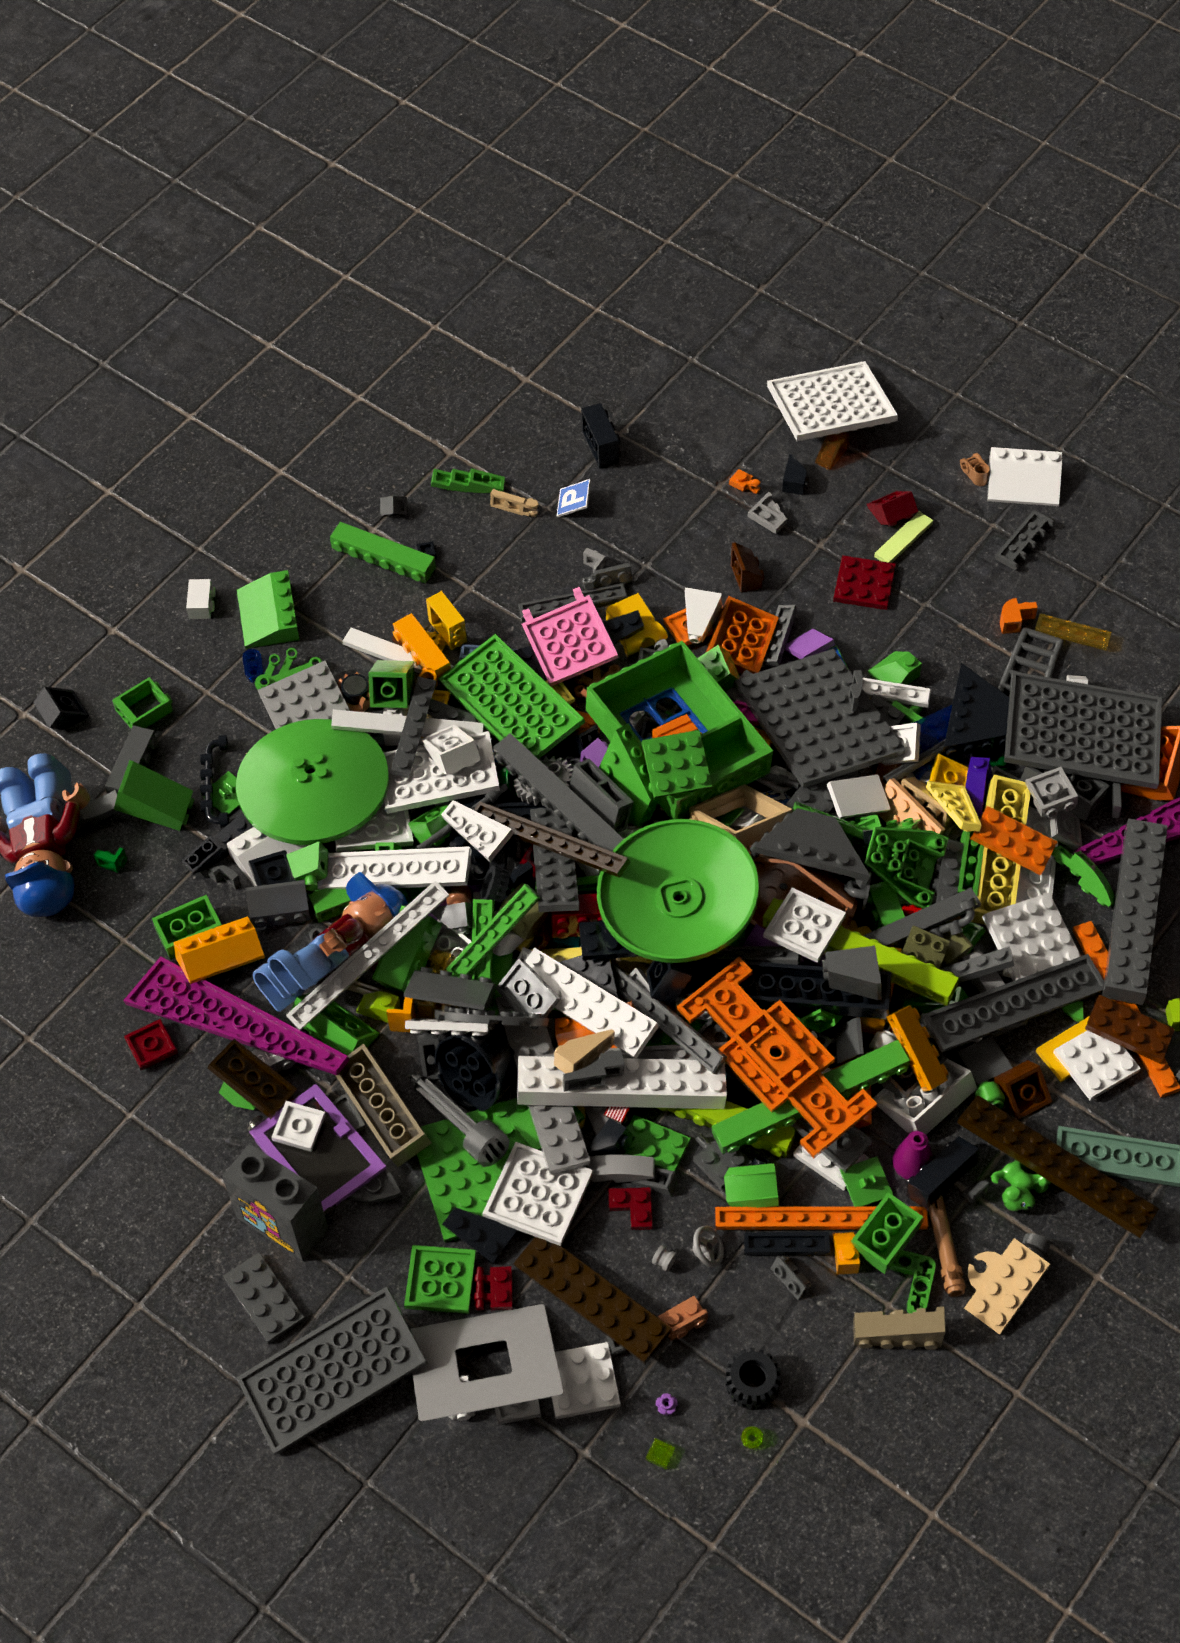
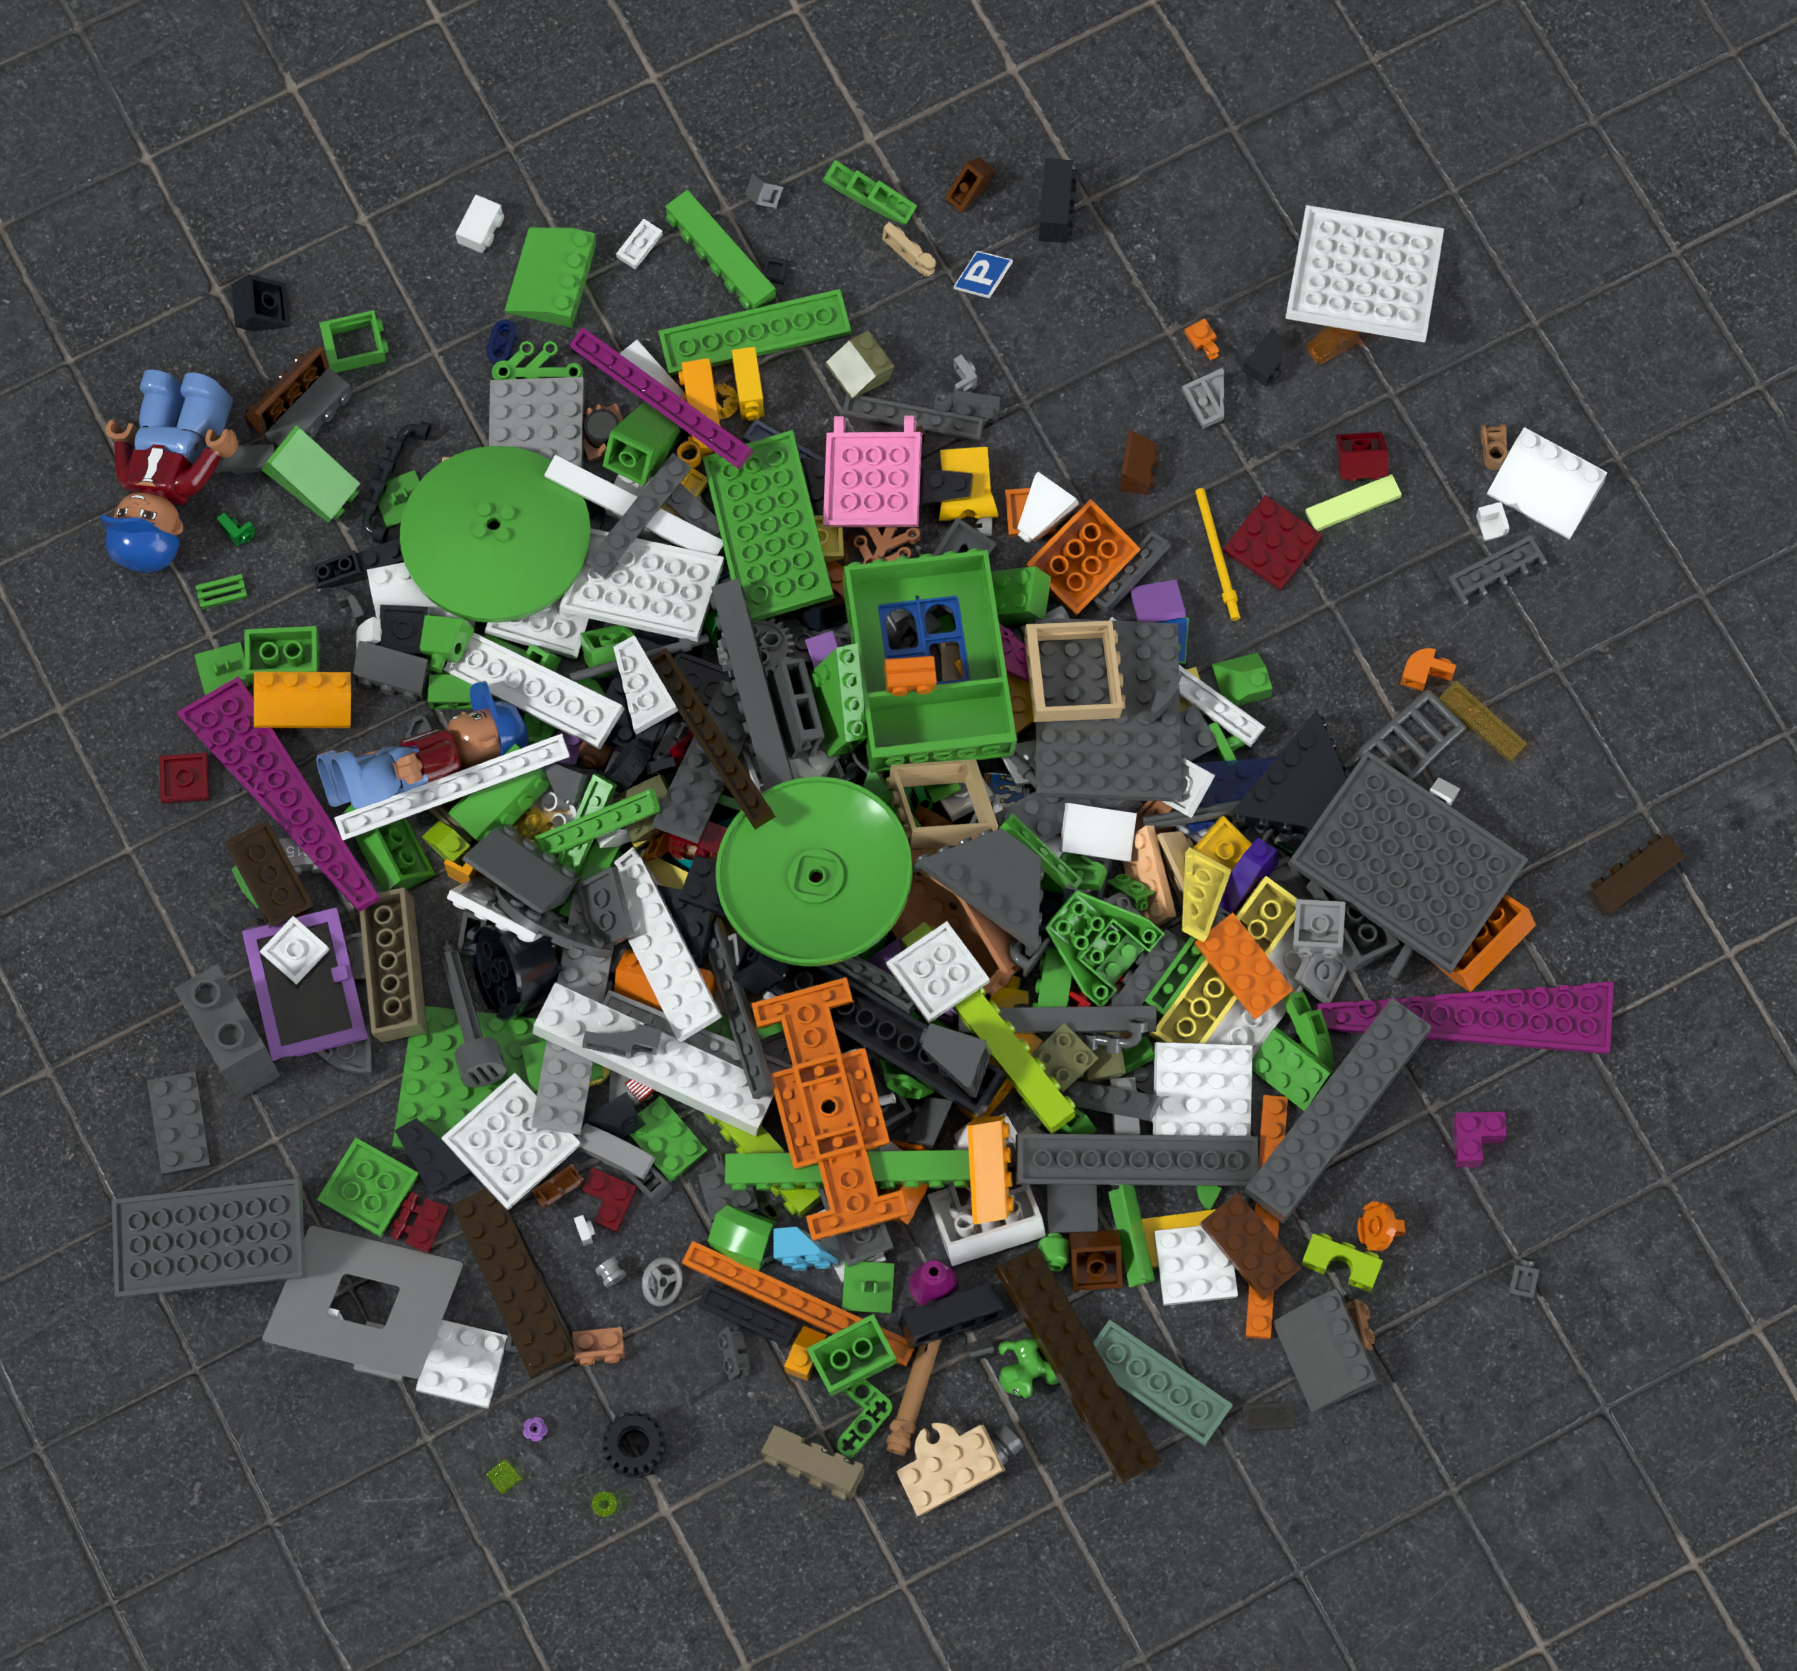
camera: 25 degrees right, 15 degrees up
white slope [421,725,481,775] -> none
tan slope [554,1029,615,1073] -> none
bright green plate [641,730,712,798] -> none
none -> bright green piece [194,642,252,695]
none -> bright green tile [196,574,248,610]
none -> reddish brown slope [244,346,329,441]
none -> white slope [356,617,382,650]
none -> reddish brown hinge [531,1164,584,1209]
none -> magenta plate [569,327,754,470]
none -> white plate [574,1215,595,1246]
none -> white plate [616,219,663,270]
none -> bright green plate [658,289,851,376]
none -> medium azure slope [774,1227,839,1271]
none -> slope [825,331,895,400]
none -> reddish brown slope [945,157,997,212]
none -> tan window [1024,621,1126,722]
none -> bright green panel [1108,1185,1155,1288]
none -> yellow bar [1195,488,1240,621]
none -> bright green plate [1252,1027,1334,1111]
none -> white panel [1476,502,1509,541]

